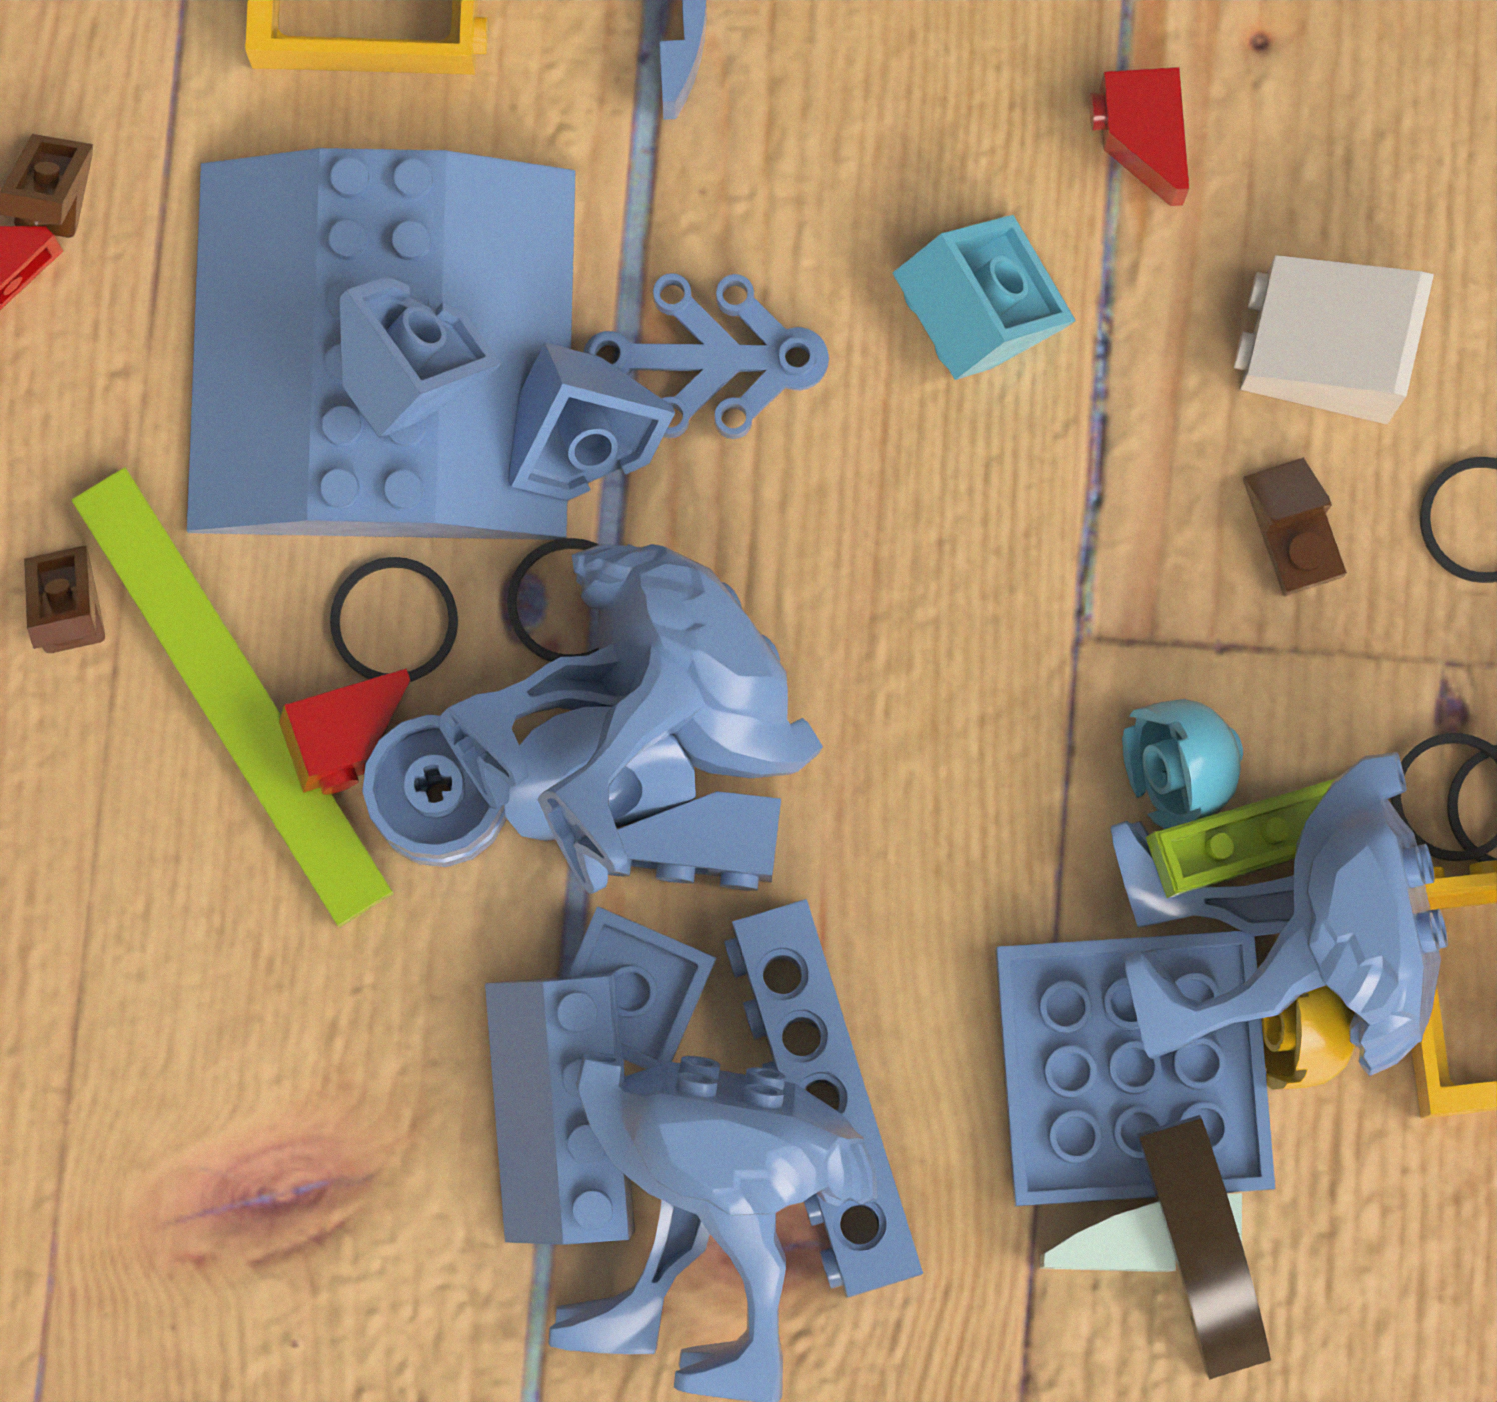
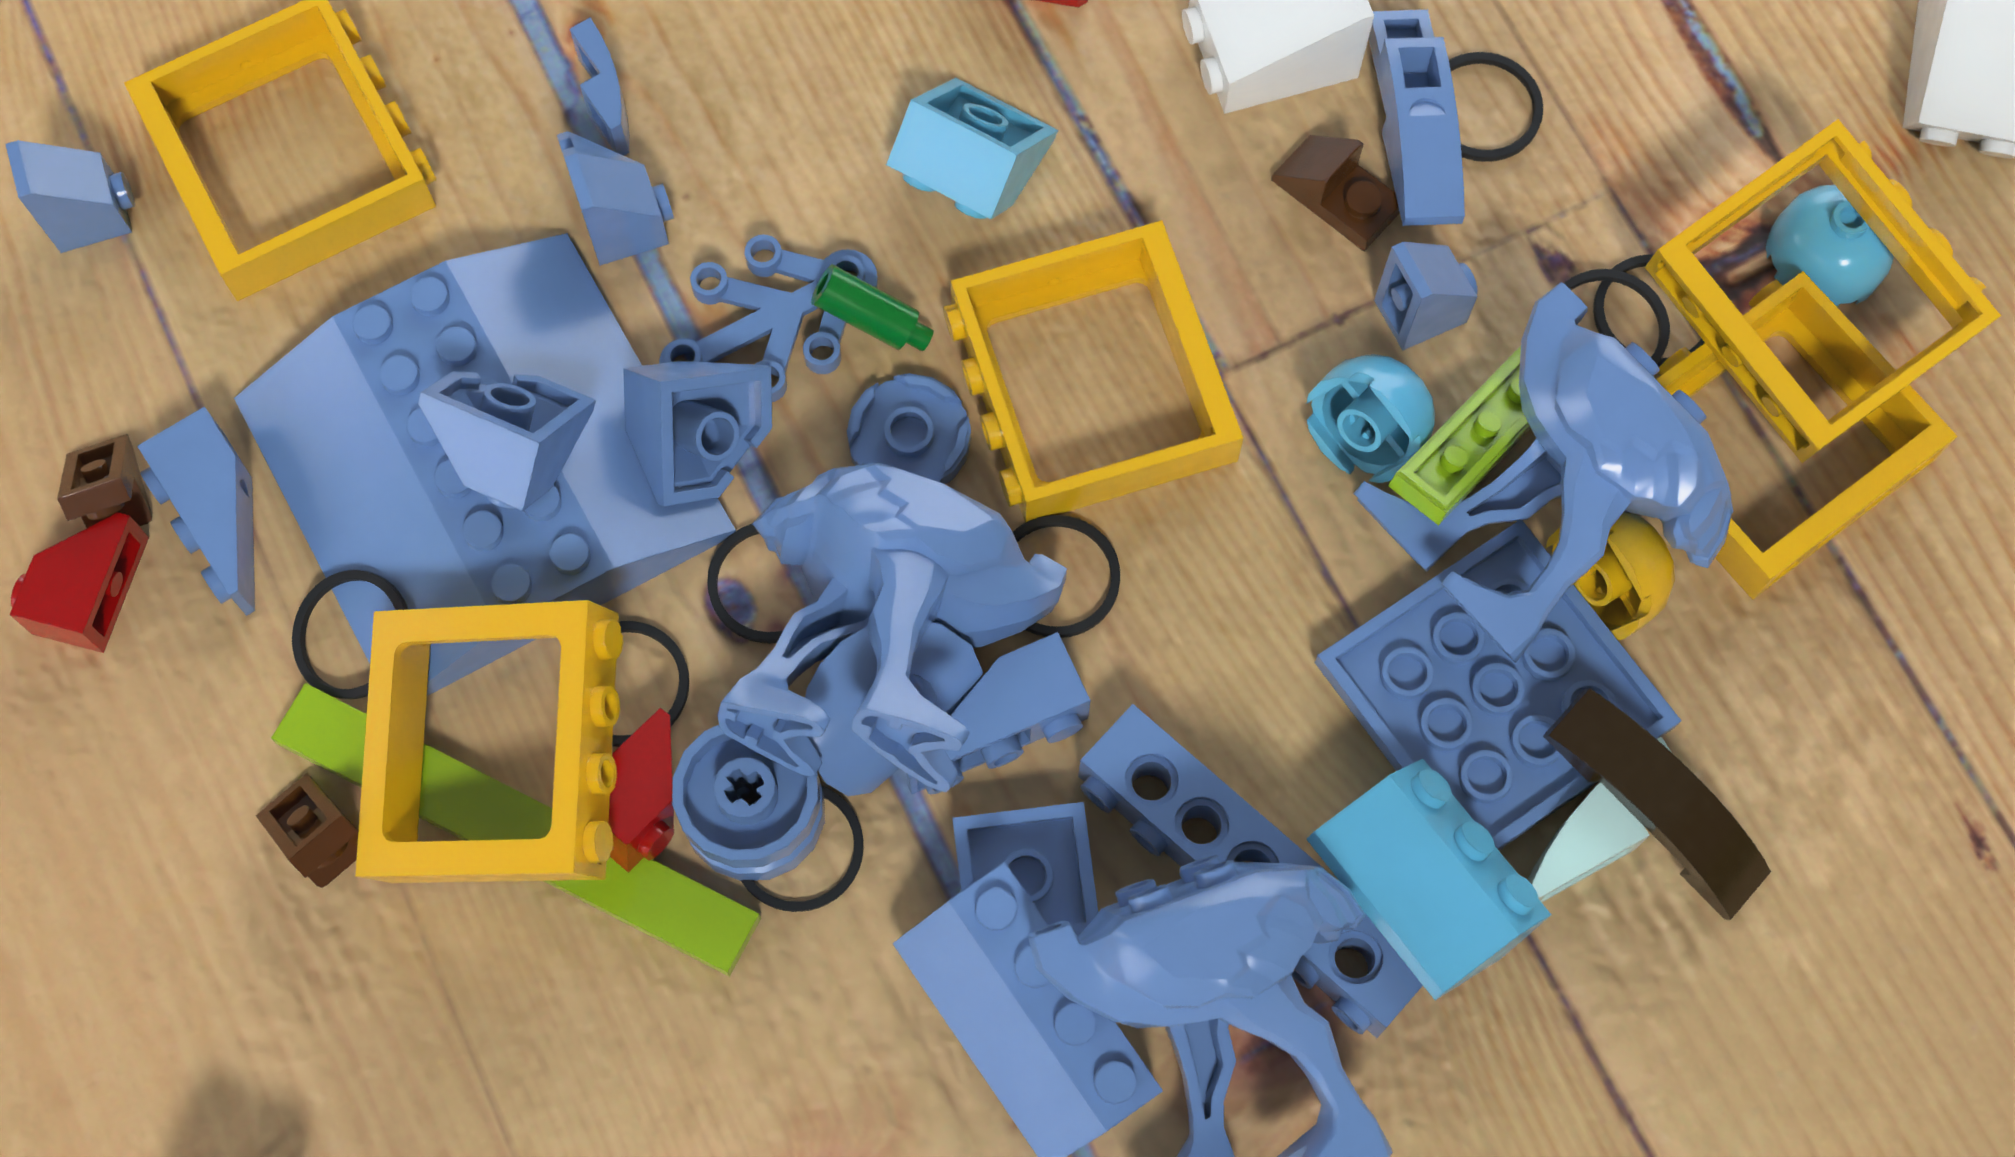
camera: 30 degrees left, 10 degrees down
none -> medium blue slope [137,406,255,616]
none -> black piece [292,570,408,699]
none -> yellow piece [355,600,623,883]
none -> medium blue slope [557,131,674,266]
none -> black piece [741,786,864,912]
none -> green cylinder [811,264,934,351]
none -> medium blue tile [847,373,971,484]
none -> yellow piece [943,220,1244,523]
none -> black piece [1013,515,1120,638]
none -> medium azure slope [1306,759,1551,1000]
none -> medium blue slope [1368,10,1465,226]
none -> medium blue slope [1374,242,1478,351]

